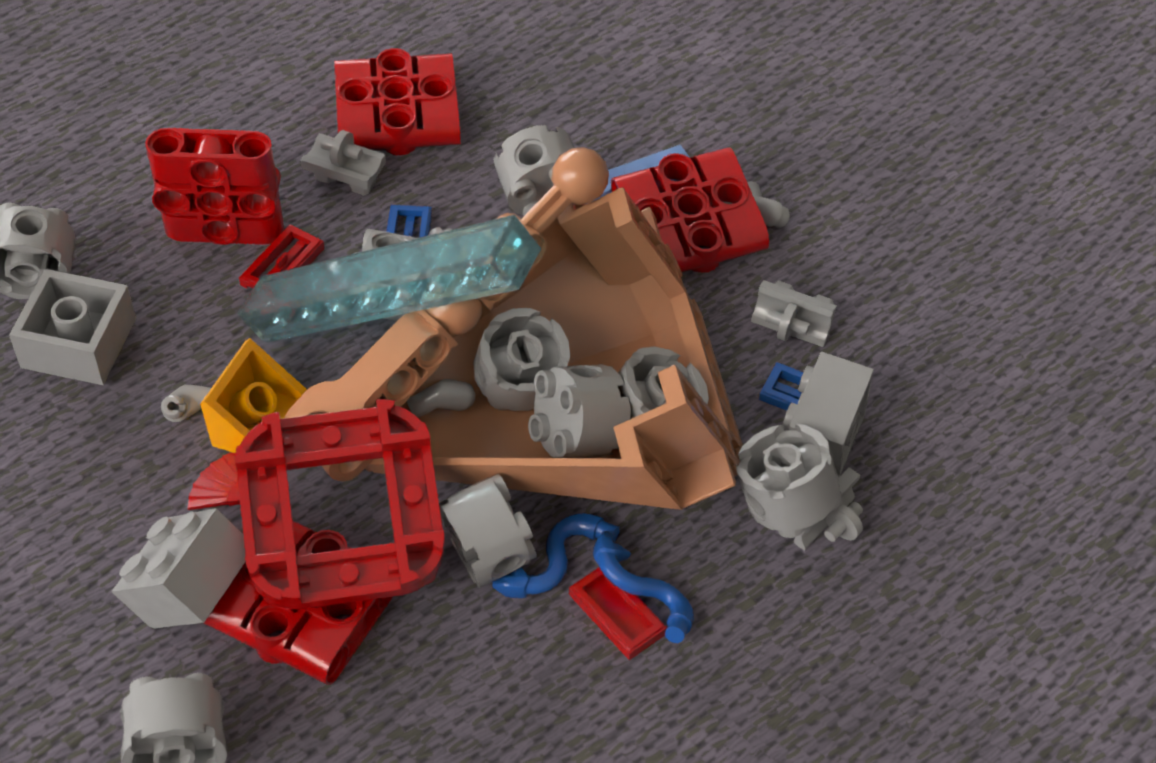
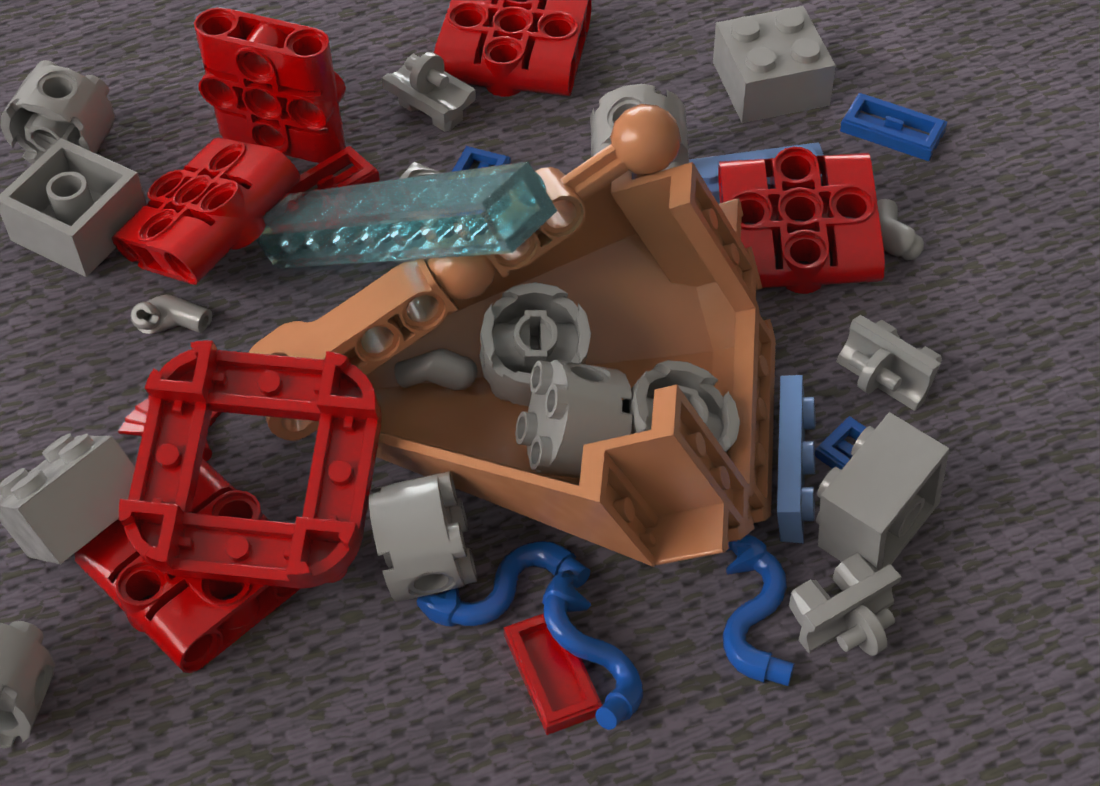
camera: 20 degrees right, 0 degrees up
light orange slope [200,338,307,453] -> none
light grey brick [736,424,842,538] -> none
none -> red connector [112,137,301,285]
none -> light grey brick [713,6,836,123]
none -> blue animal [723,534,795,686]
none -> medium blue plate [777,375,816,543]
none -> blue tile [840,93,948,161]

